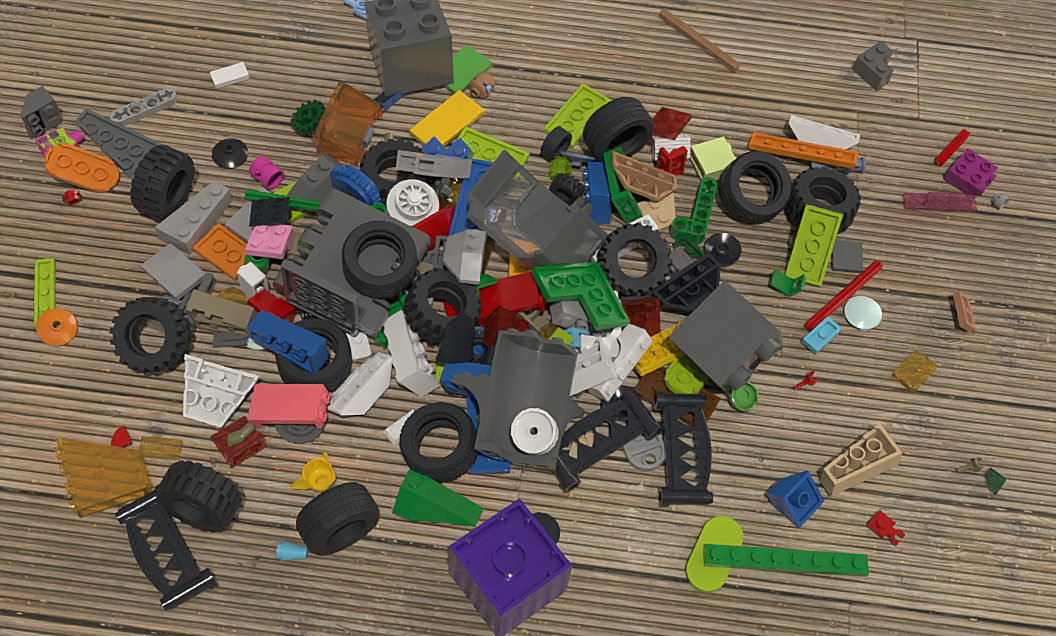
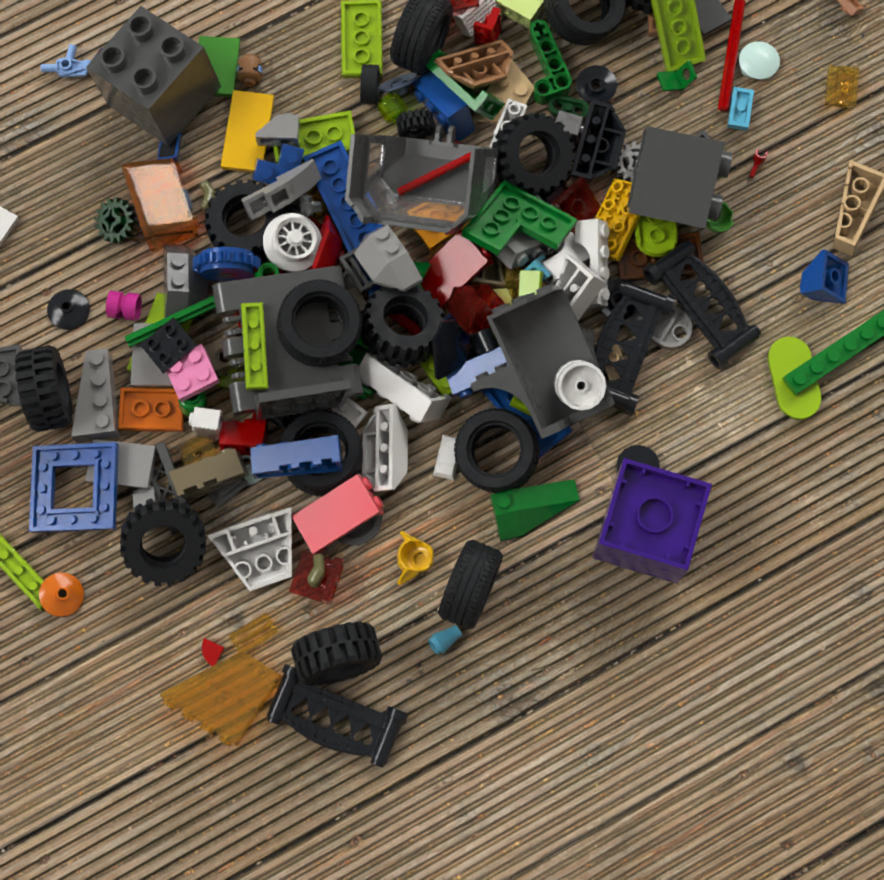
camera: 30 degrees left, 15 degrees up
none -> plate [29,442,119,533]
none -> lime tile [241,302,268,391]
none -> light grey slope [255,113,300,147]
none -> red bar [397,152,471,196]

